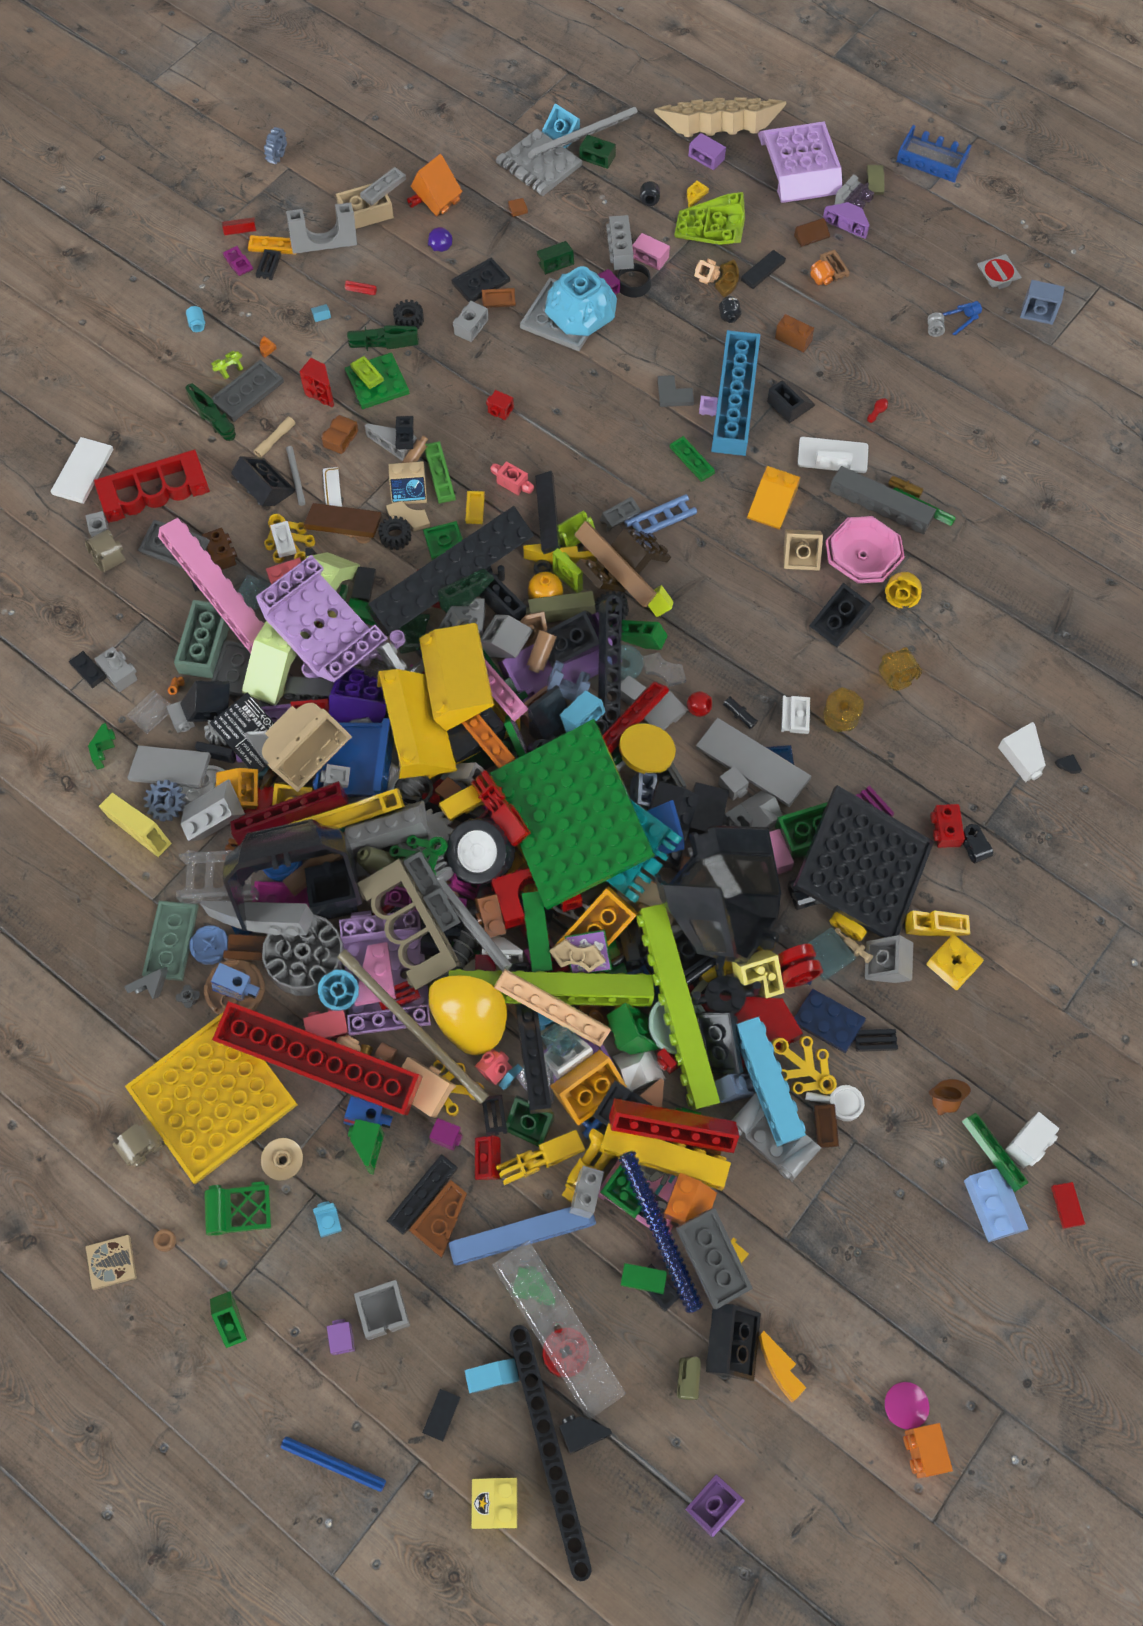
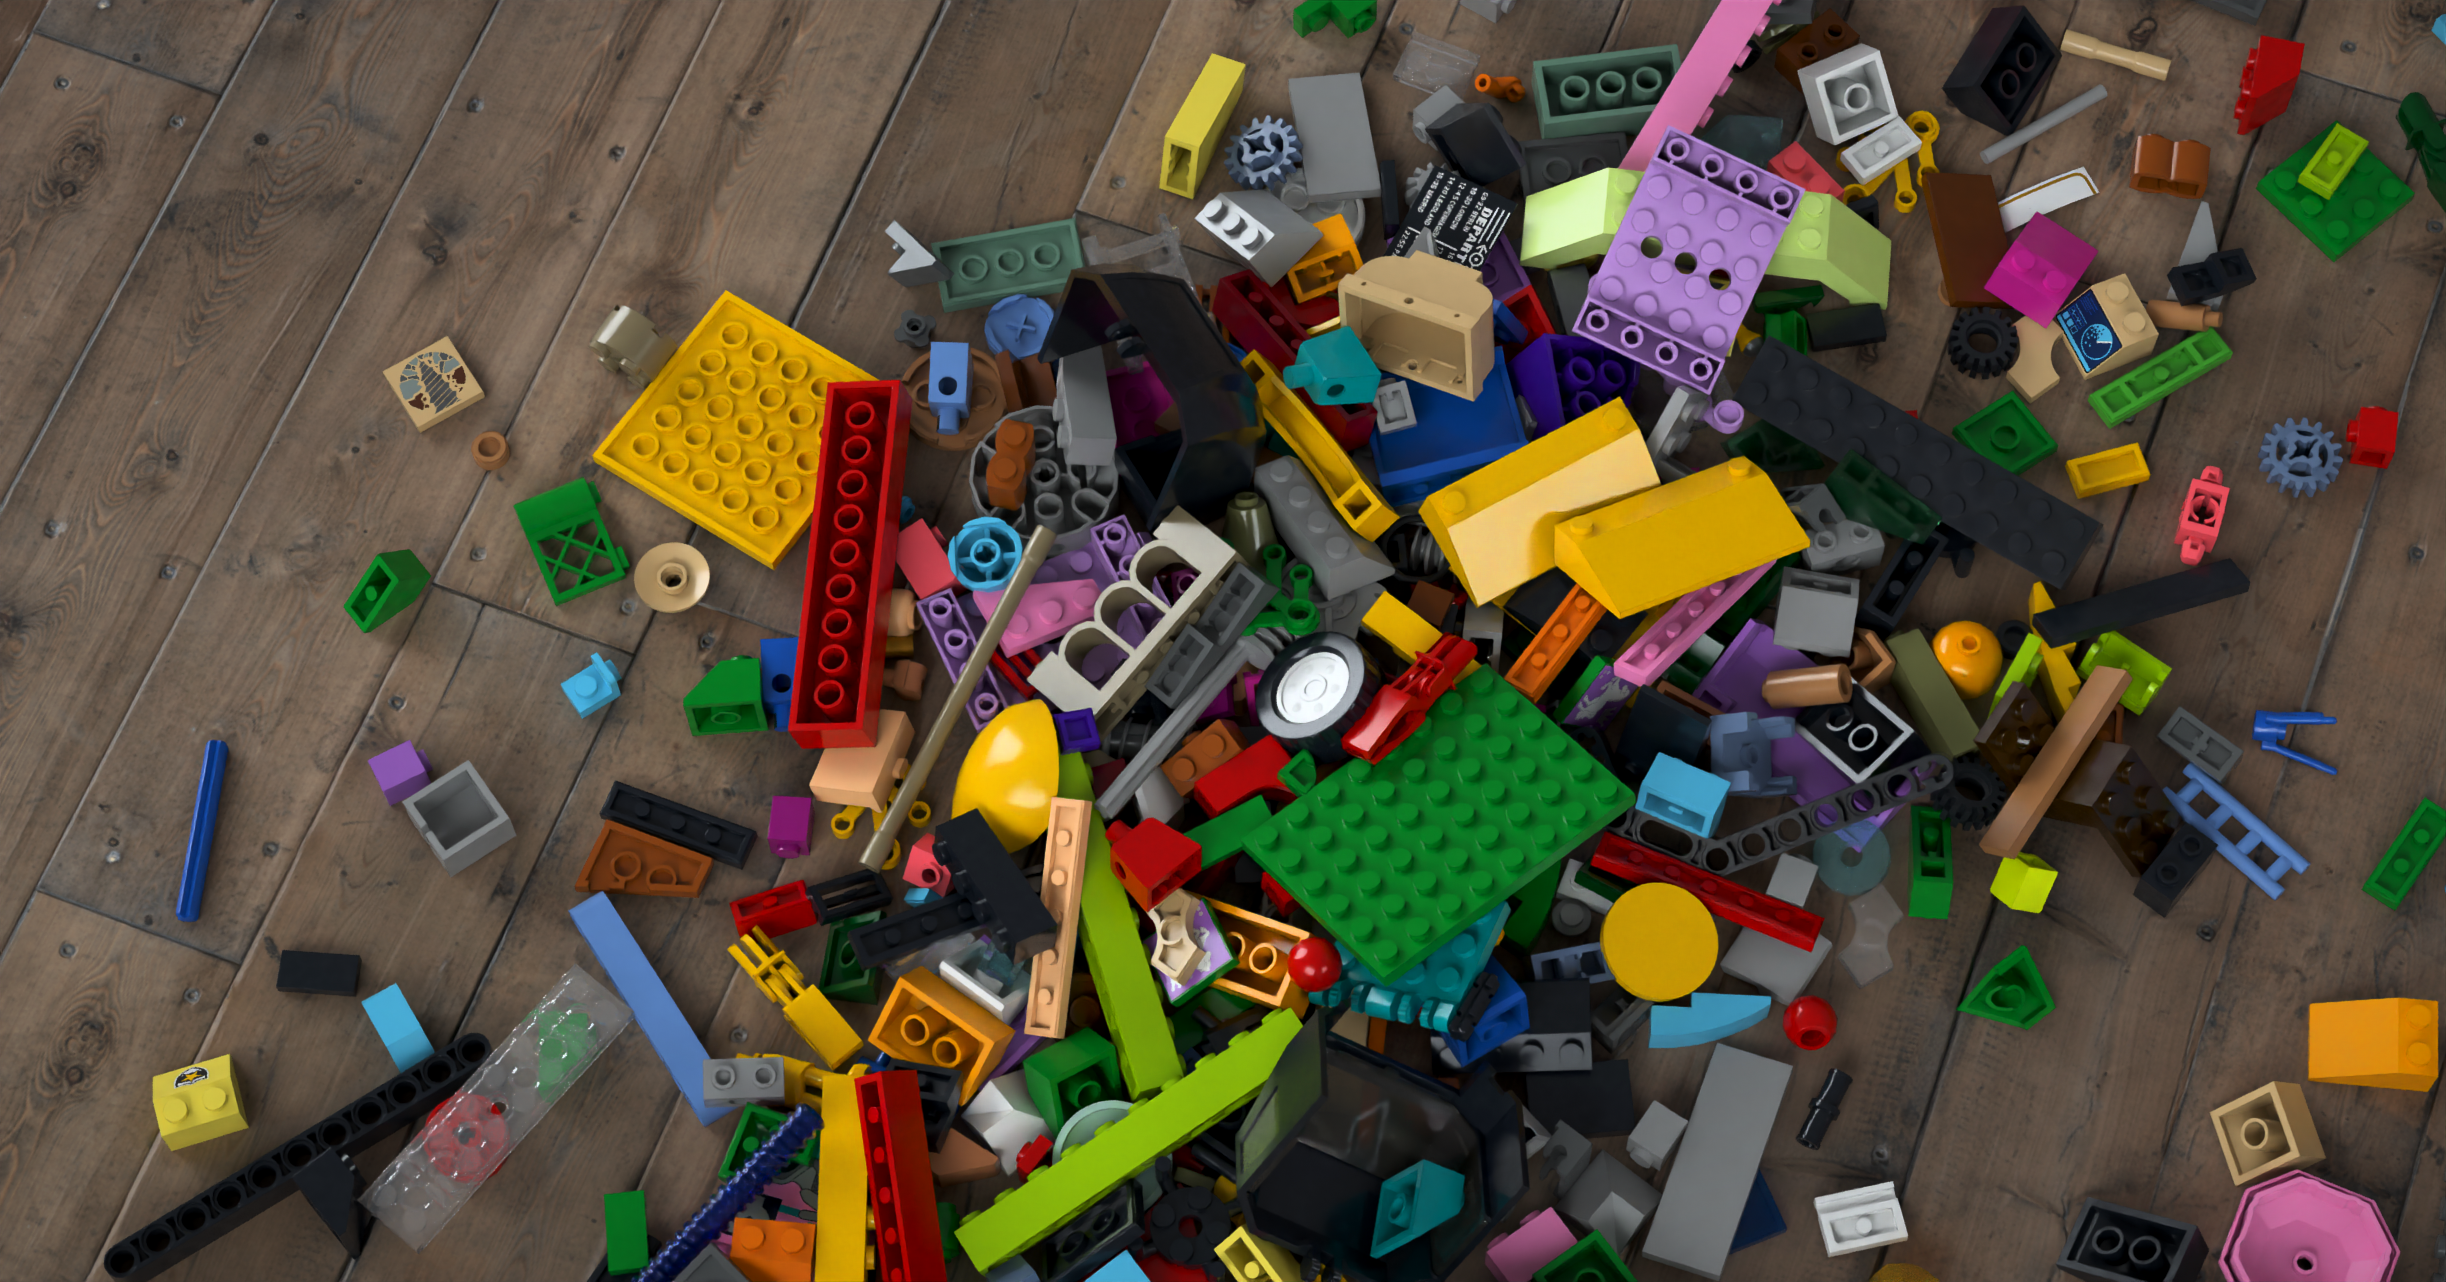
camera: 75 degrees right, 0 degrees up
none -> black brick [932,808,1058,965]
none -> dark orange brick [986,419,1036,511]
none -> dark purple tile [1052,708,1101,755]
none -> red torso [1105,818,1202,913]
none -> green tile [1277,749,1317,798]
none -> teal torso [1283,326,1382,405]
none -> red piece [1287,937,1343,992]
none -> teal slope [1370,1159,1465,1259]
none -> black axle [1447,971,1500,1042]
none -> medium azure slope [1648,992,1771,1048]
none -> white brick [1797,43,1899,145]
none -> green slope [1956,945,2056,1030]
none -> dark pink slope [1984,211,2098,328]
none -> black brick [2133,822,2218,918]
none -> blue plant [2252,710,2337,775]
none -> sand blue gear [2258,417,2343,498]

